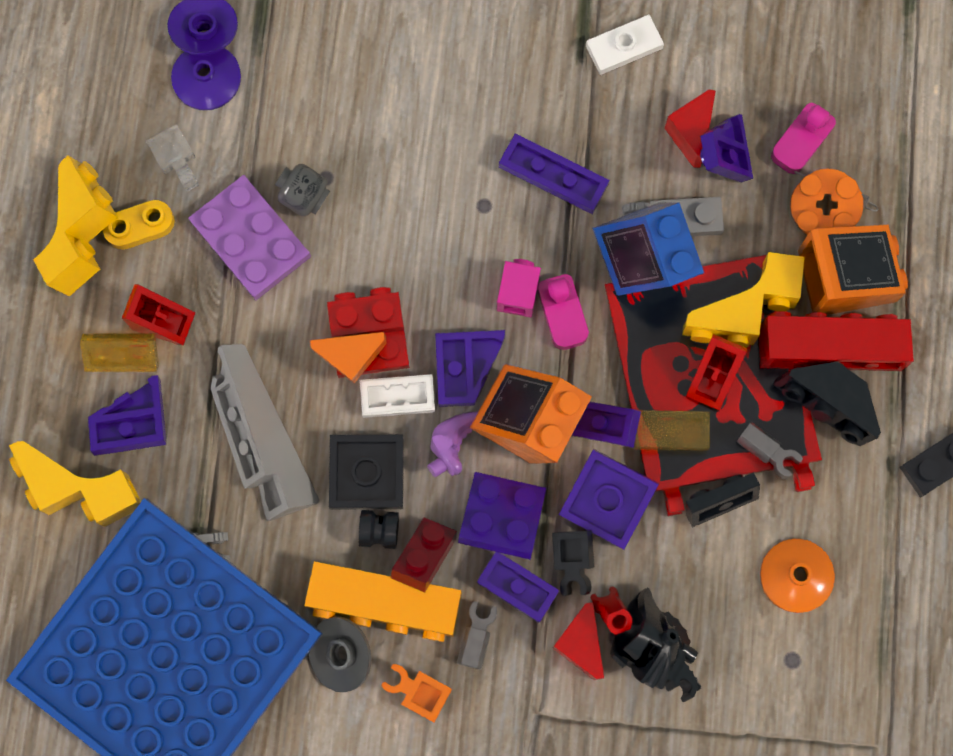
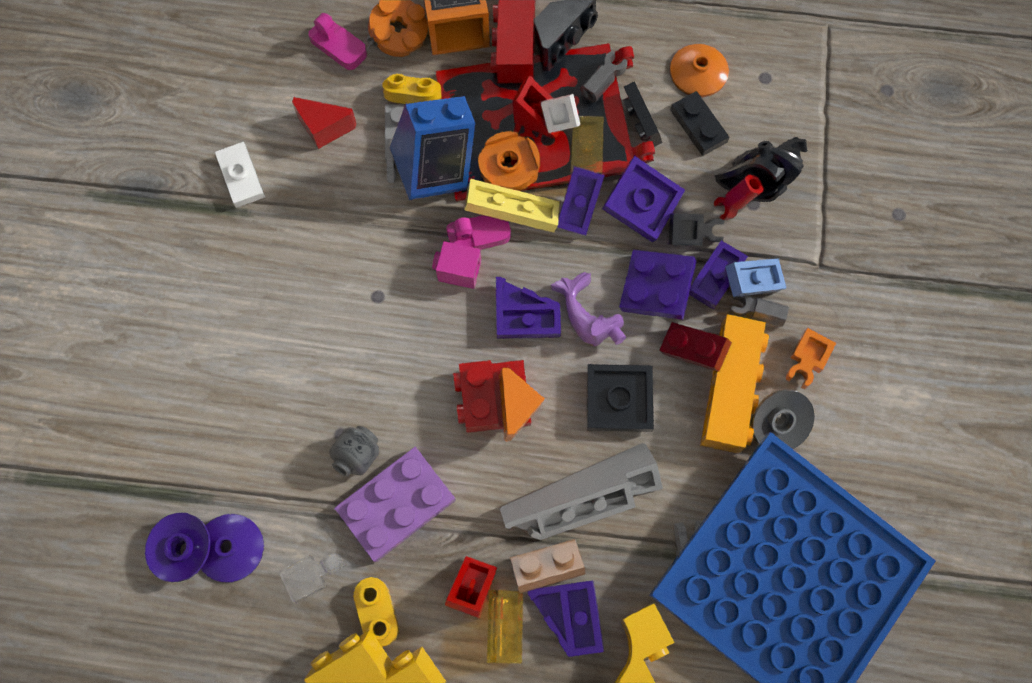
camera: 90 degrees left, 5 degrees down
black wheel [358,510,399,549] -> none
white plate [360,374,435,418] -> none
orange slope [470,364,592,464] -> none
dark purple plate [499,133,610,215] -> none
red slope [552,602,604,680] -> none
yellow arch [682,252,805,348] -> none
dark purple wing [700,114,753,183] -> none
none -> yellow plate [382,74,442,104]
none -> light yellow plate [464,179,560,233]
none -> orange plate [478,131,540,191]
none -> medium nougat plate [510,539,586,593]
none -> white plate [541,94,580,133]
none -> black plate [670,91,730,156]
none -> medium blue plate [725,258,786,297]

